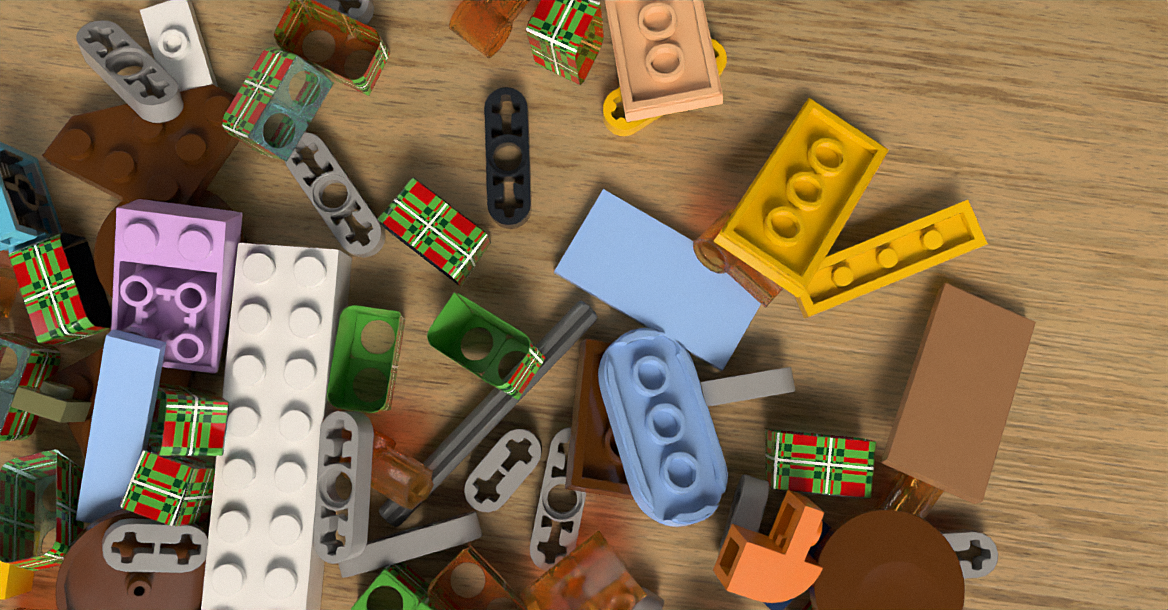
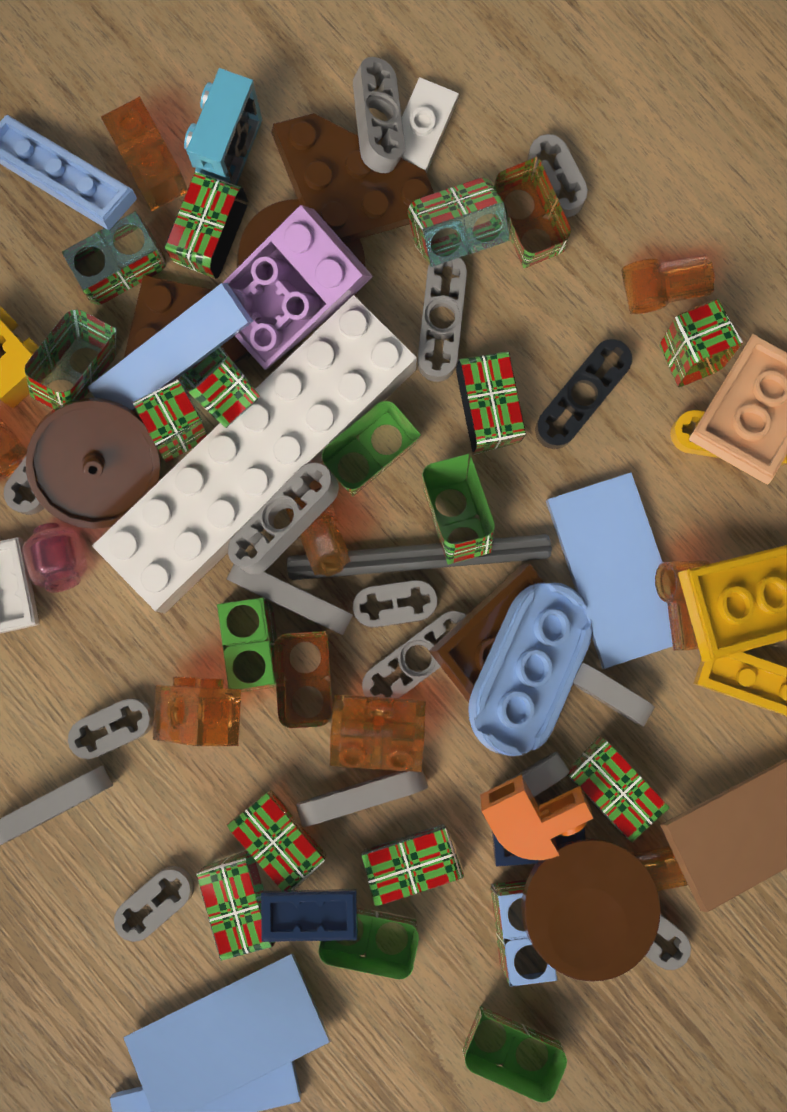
camera: 45 degrees right, 0 degrees up
olive plate [11,380,92,422] -> none
light grey beam [102,518,208,573] -> none

